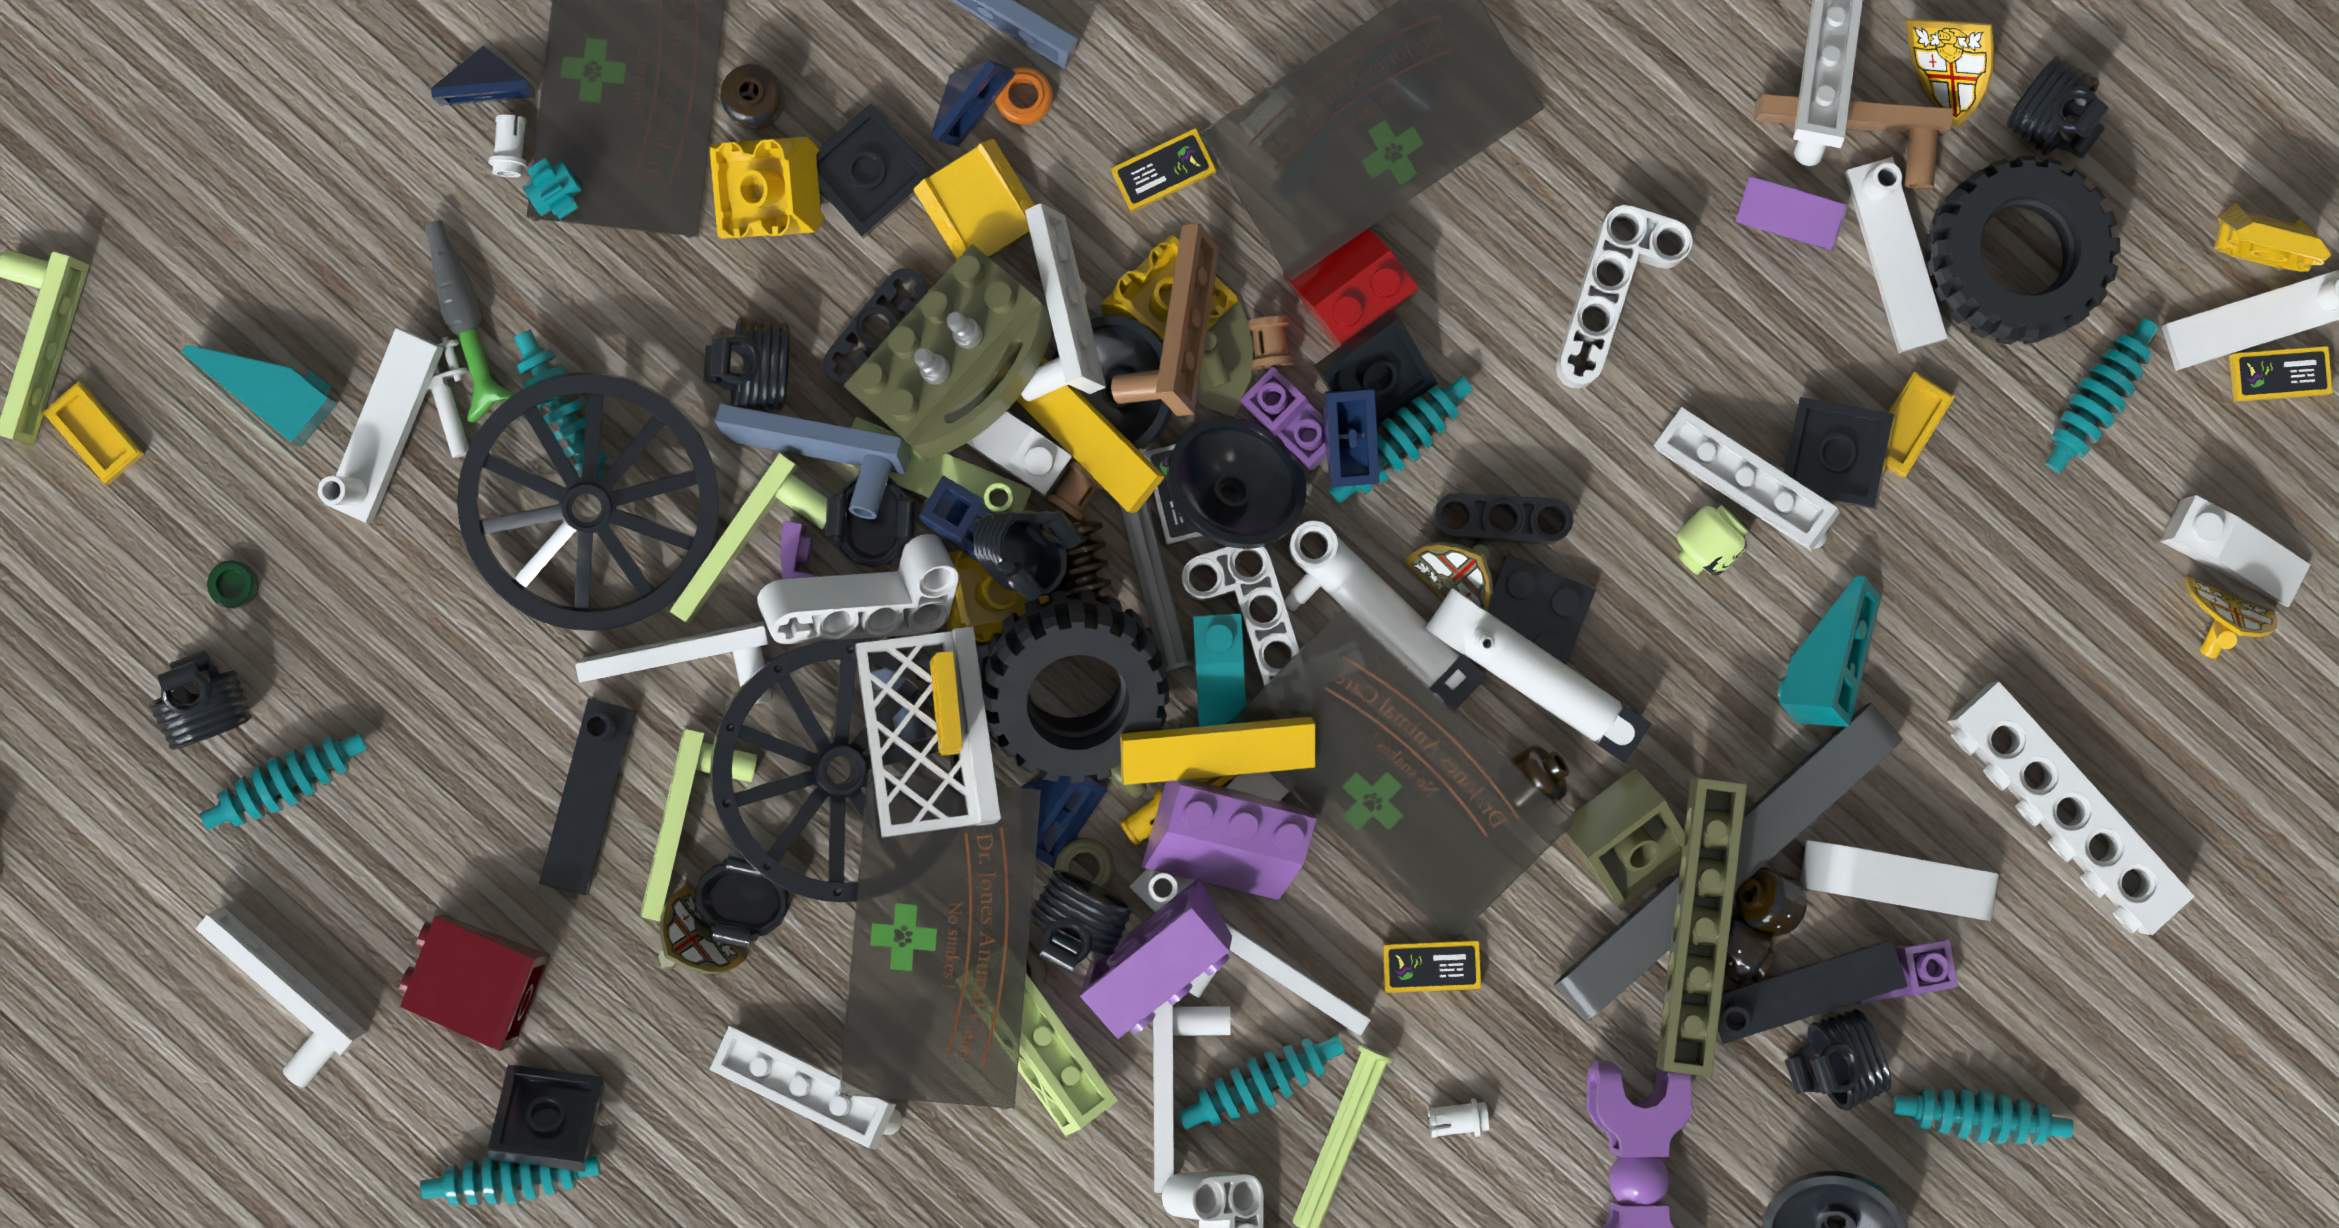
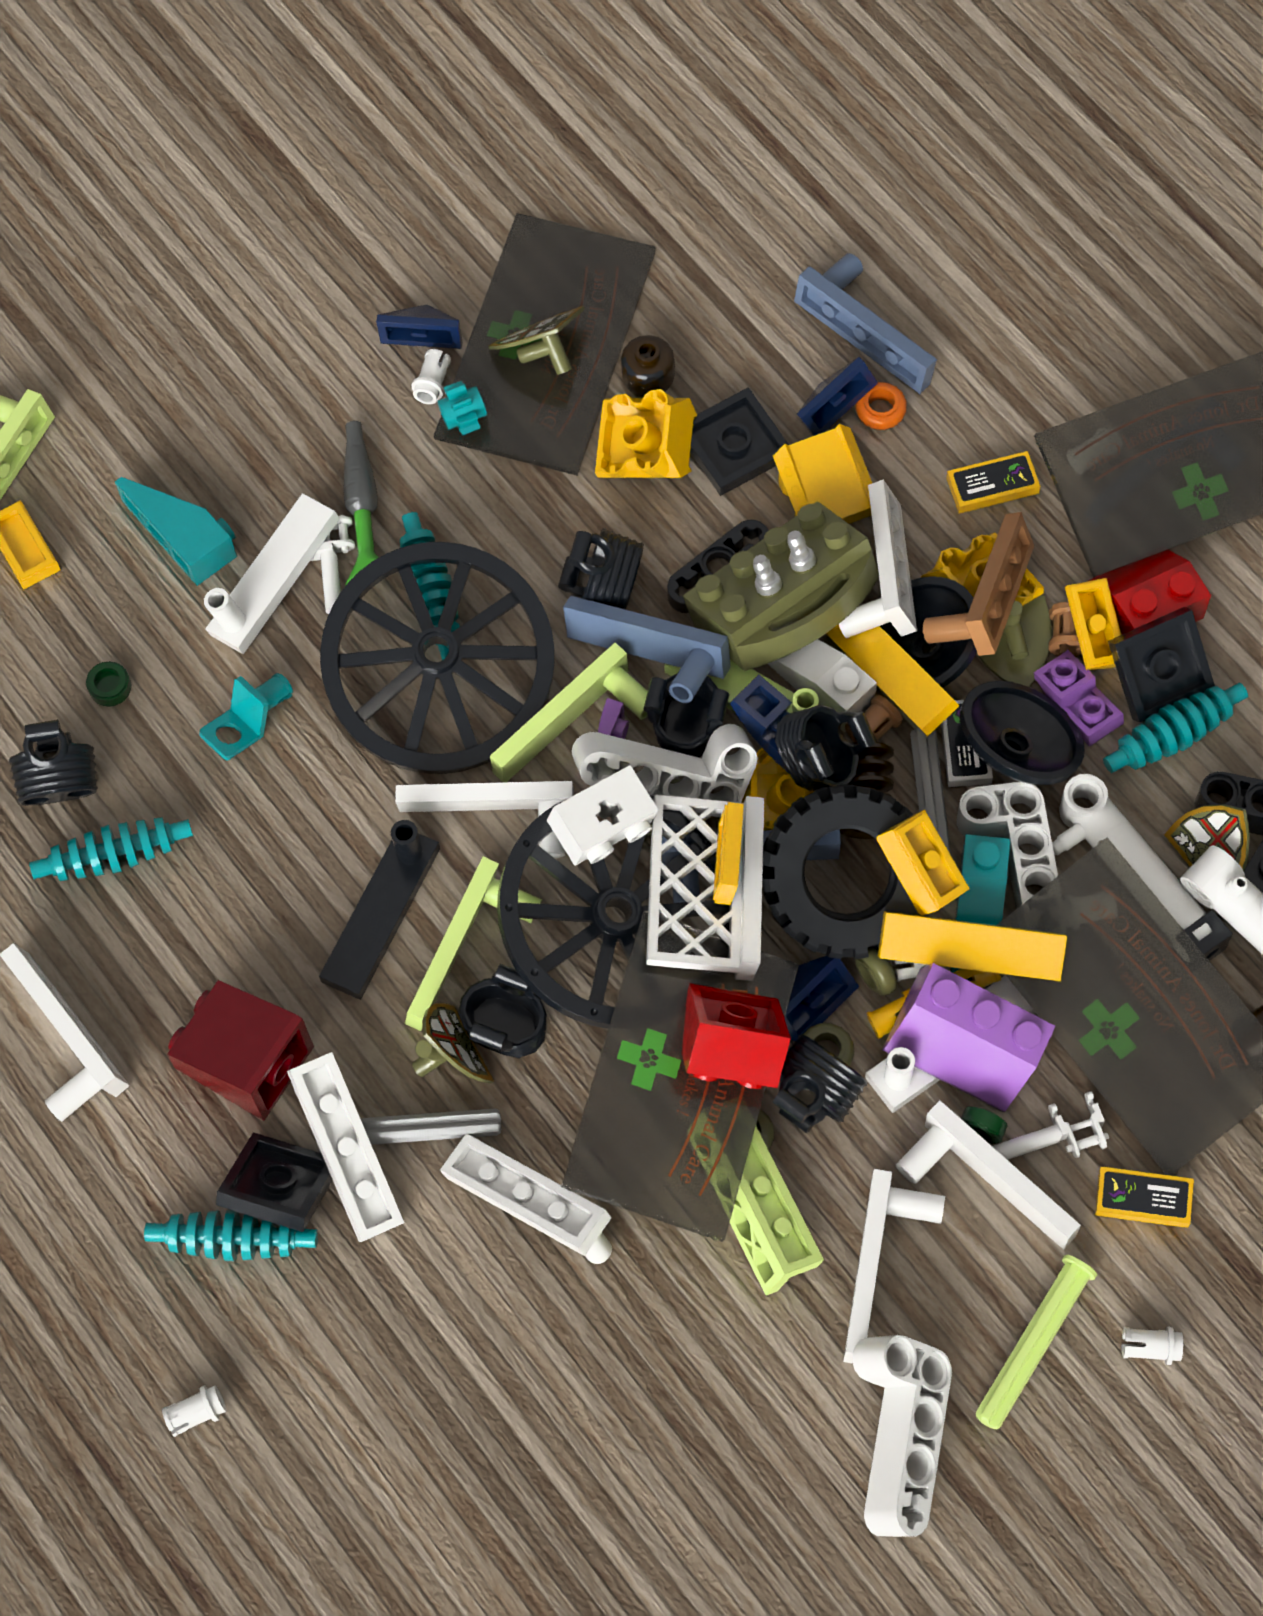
camera: 15 degrees right, 20 degrees down
medium lavender slope [1080,879,1232,1039] -> none
teal piece [1178,1035,1346,1130] -> none
dark blue slope [1322,387,1380,487] -> none
none -> teal bracket [199,673,293,760]
none -> white piece [287,1052,404,1242]
none -> light grey axle [319,1108,501,1153]
none -> olive shield [488,306,585,375]
none -> white brick [546,765,659,866]
none -> slope [682,983,791,1089]
none -> yellow slope [877,809,970,916]
none -> dark green tile [961,1106,1008,1144]
none -> white piece [992,1091,1109,1160]
none -> yellow slope [1065,578,1121,670]

